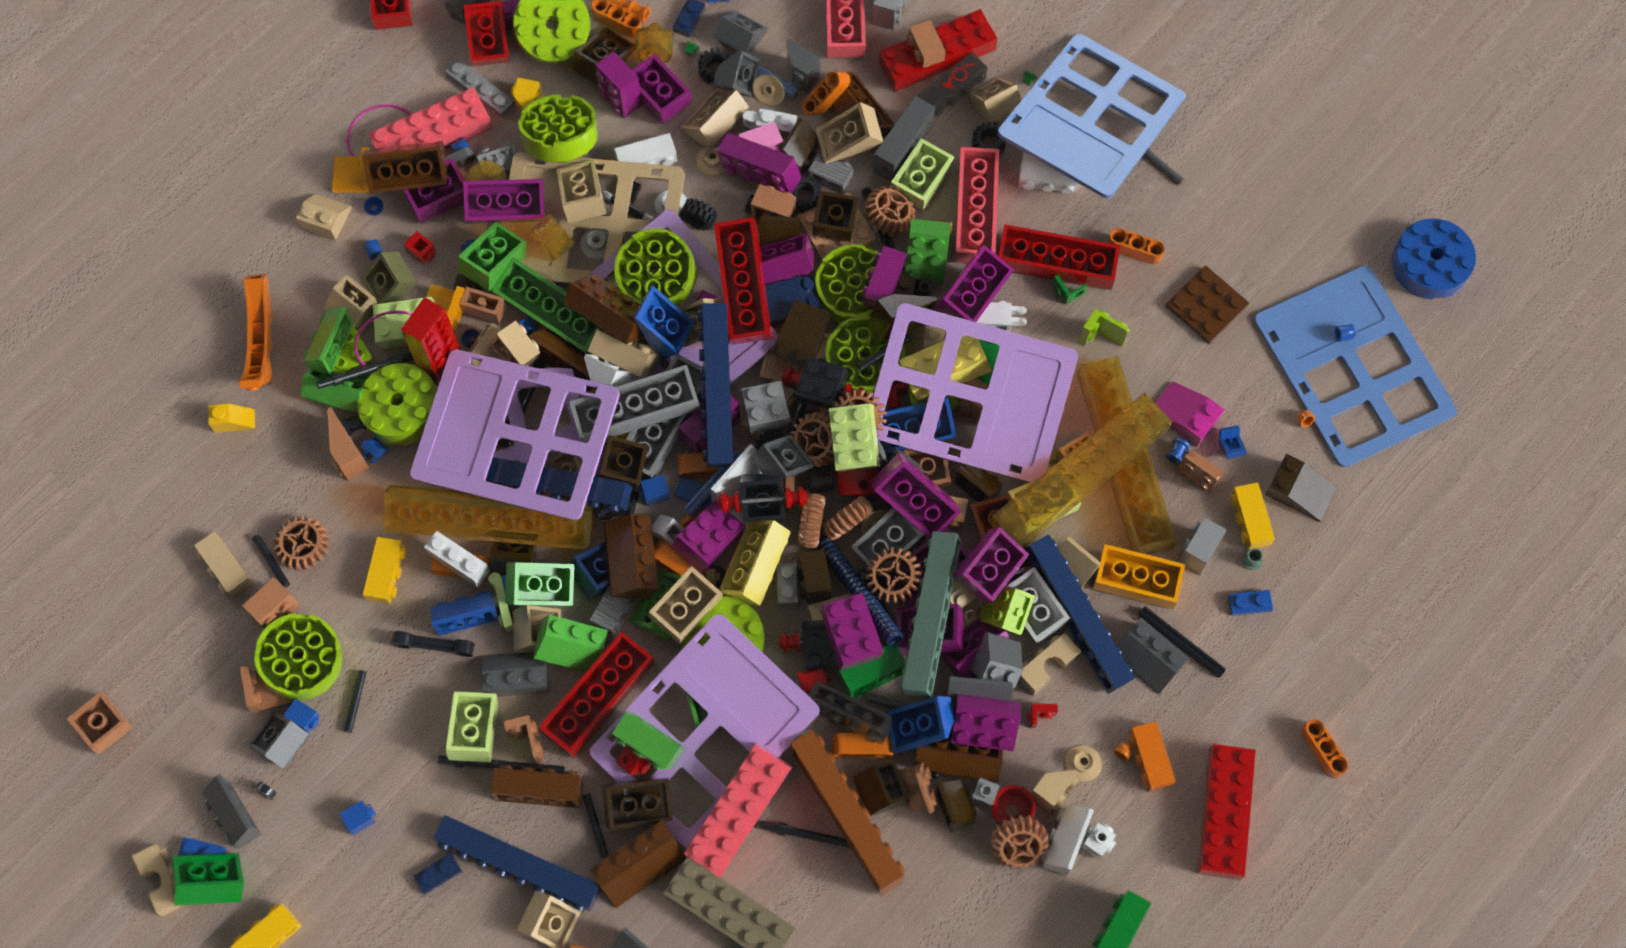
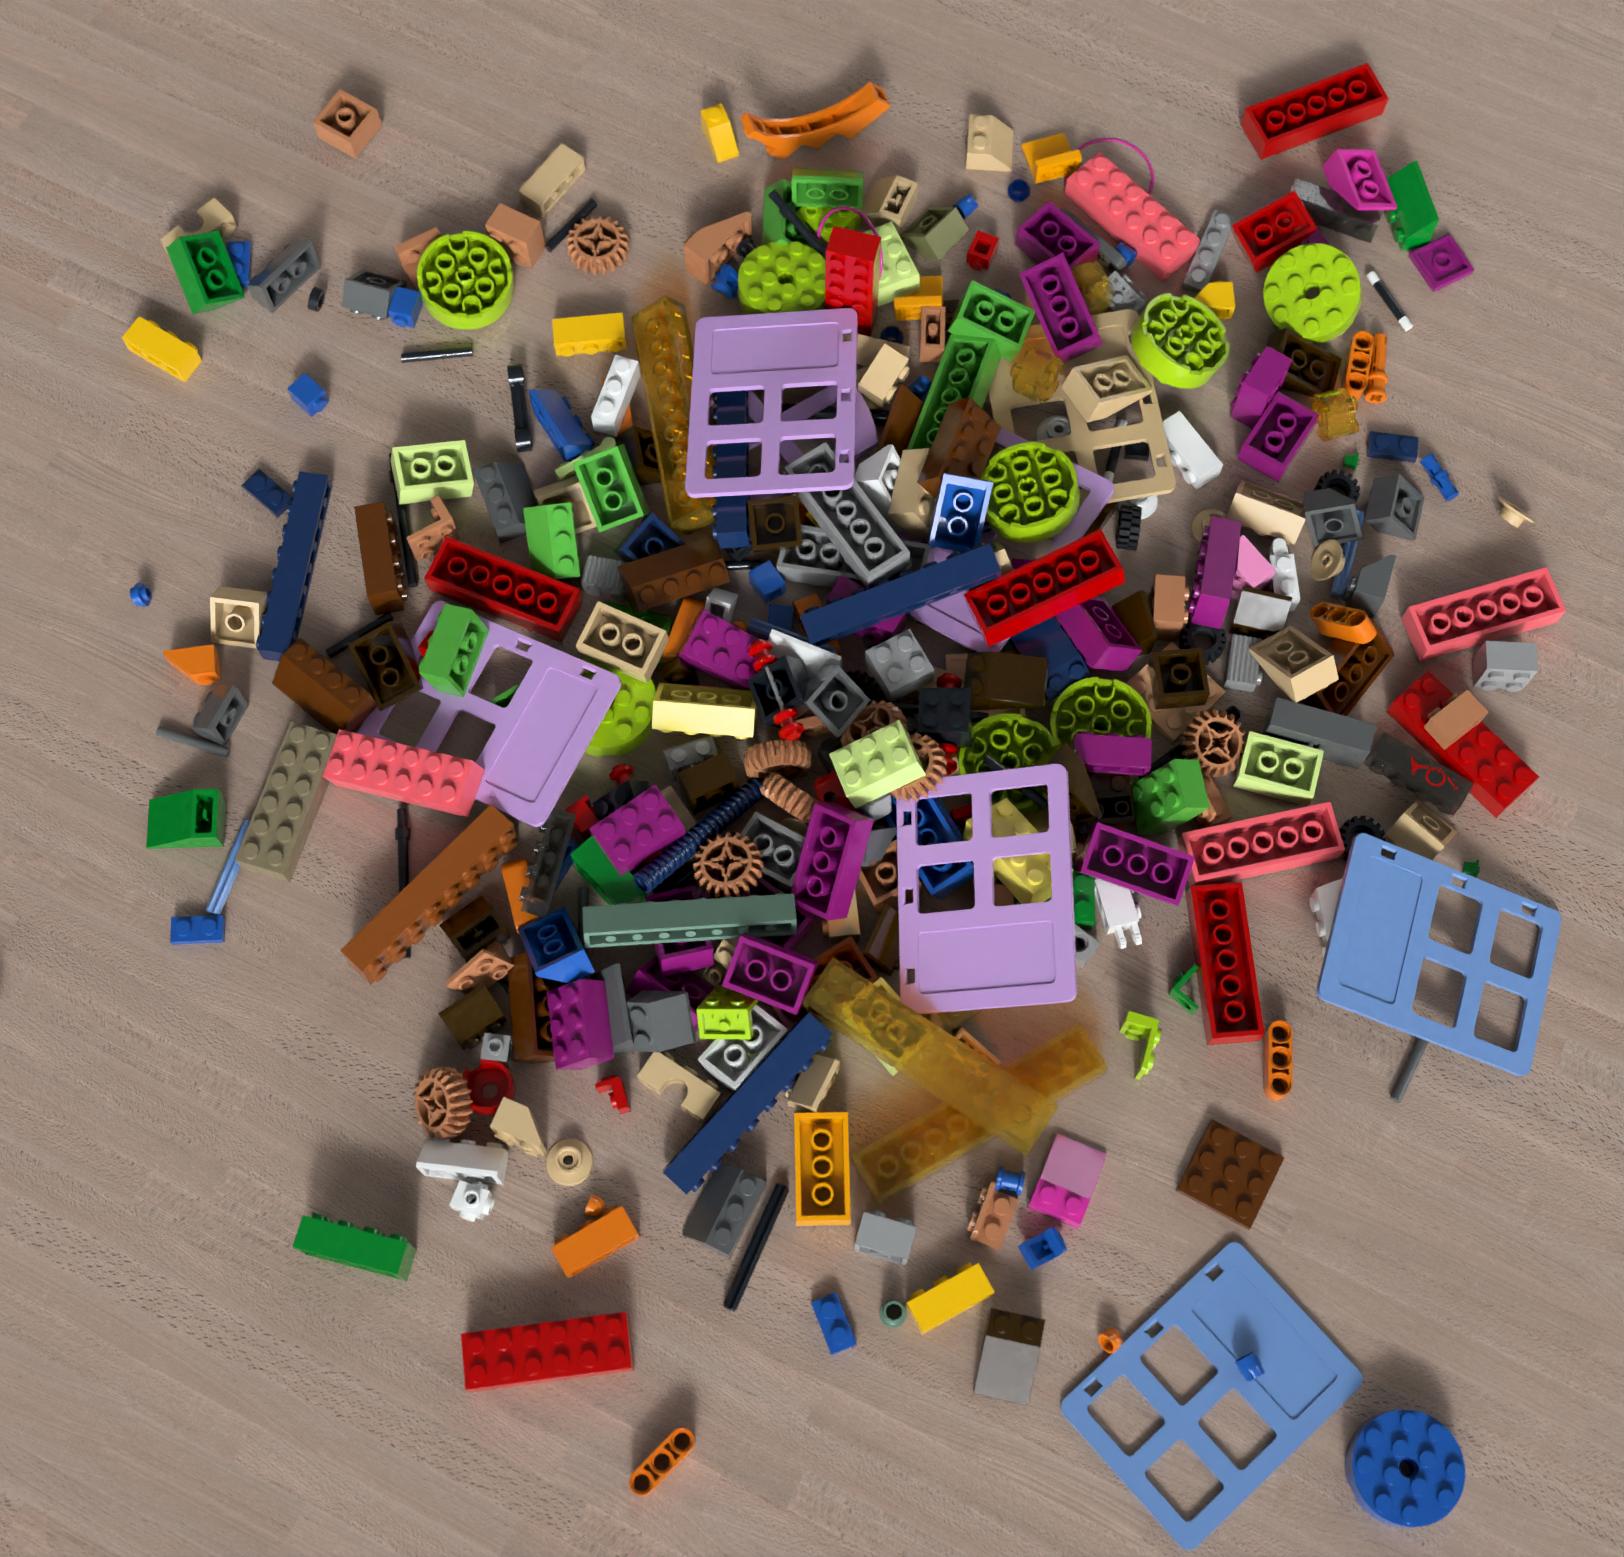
camera: 75 degrees right, 0 degrees up
reddish brown slope [362,141,447,193] -> none

